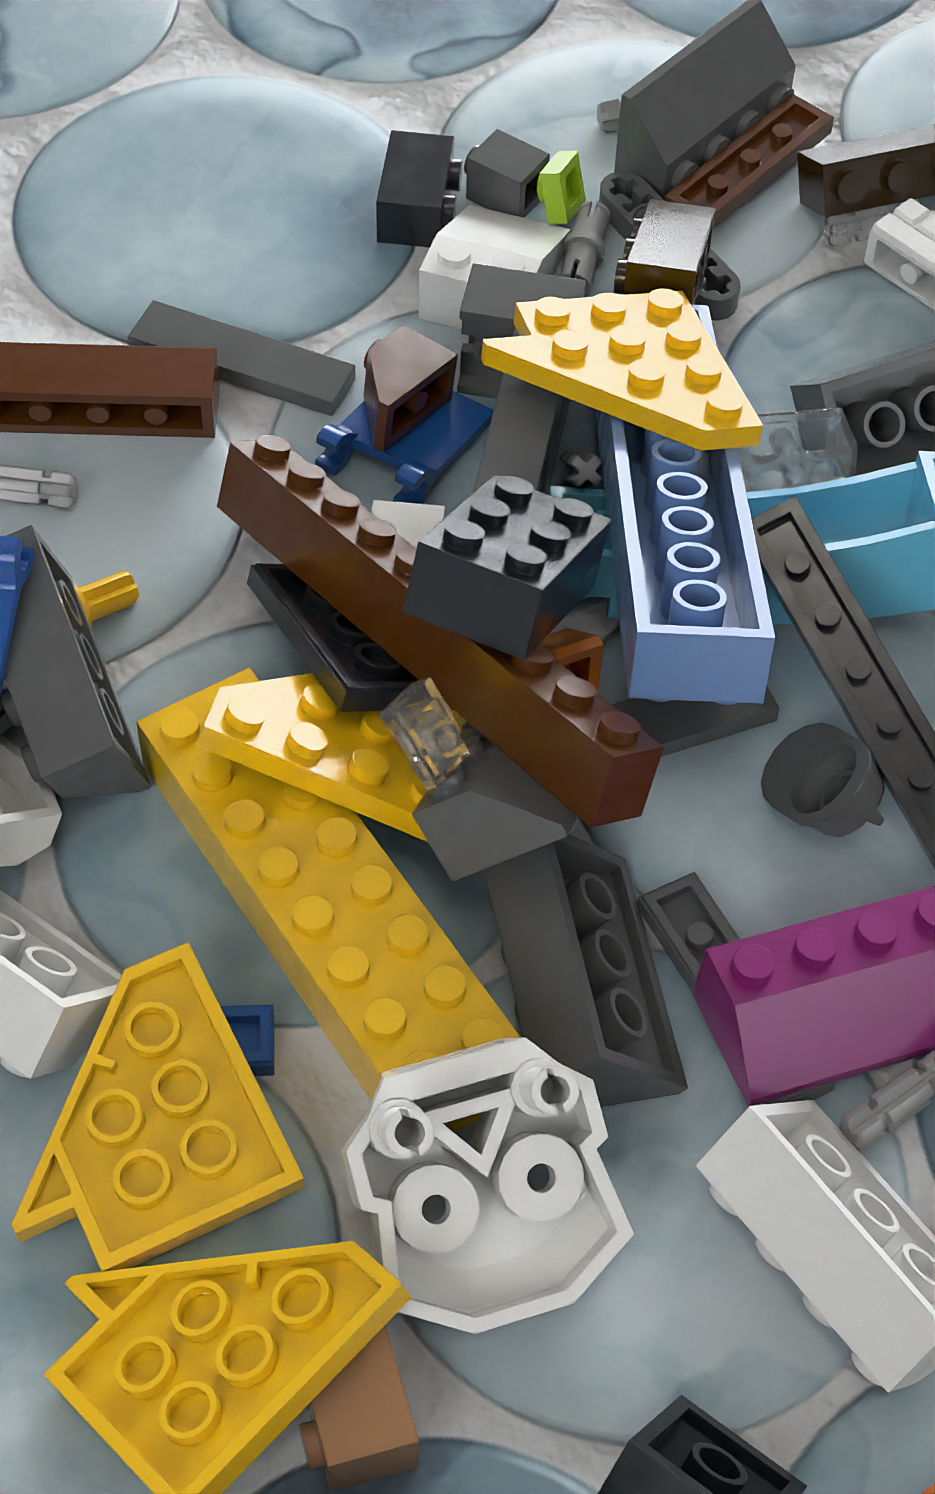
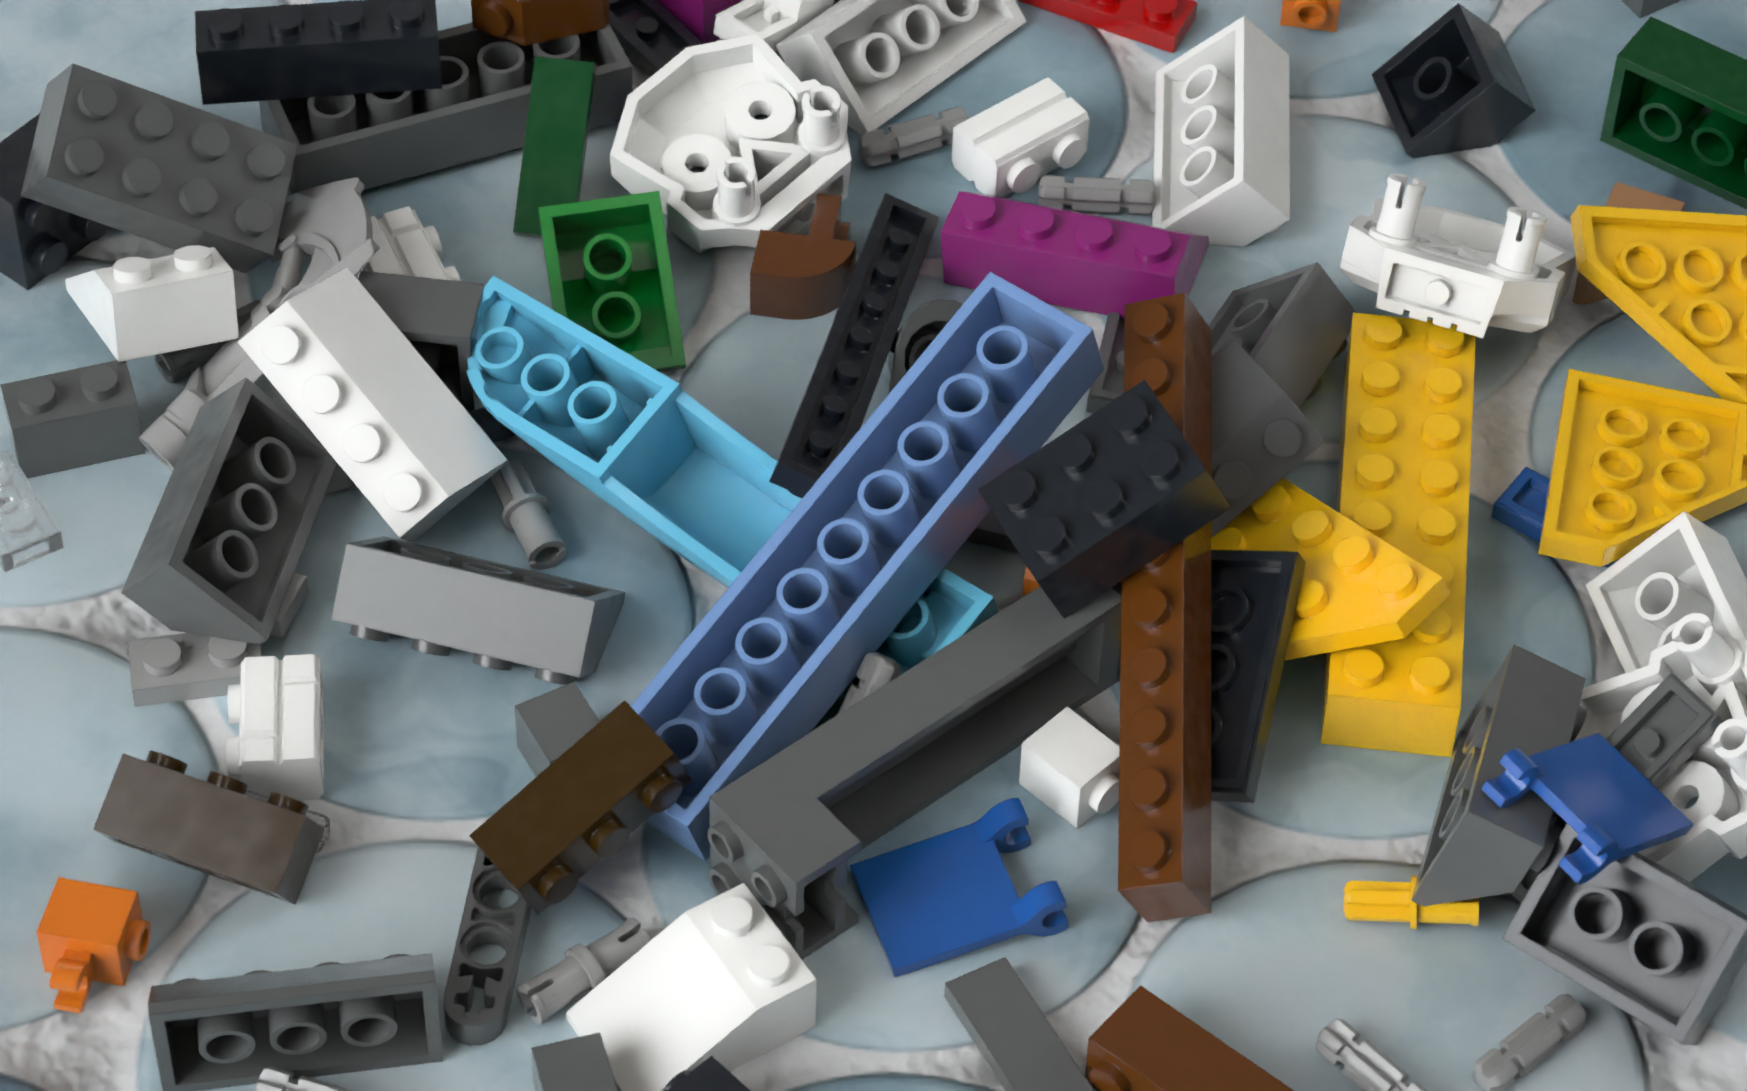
camera: 140 degrees left, 5 degrees down
slope [363,324,458,452] -> none
clear slope [379,677,470,790] -> none
wing [481,289,763,451] -> none
lime plate [537,151,586,224] -> none
reddish brown plate [664,94,834,229] -> none
clear brick [737,408,858,492] -> none
none -> orange brick [37,877,151,1013]
none -> dark grey brick [515,682,600,777]

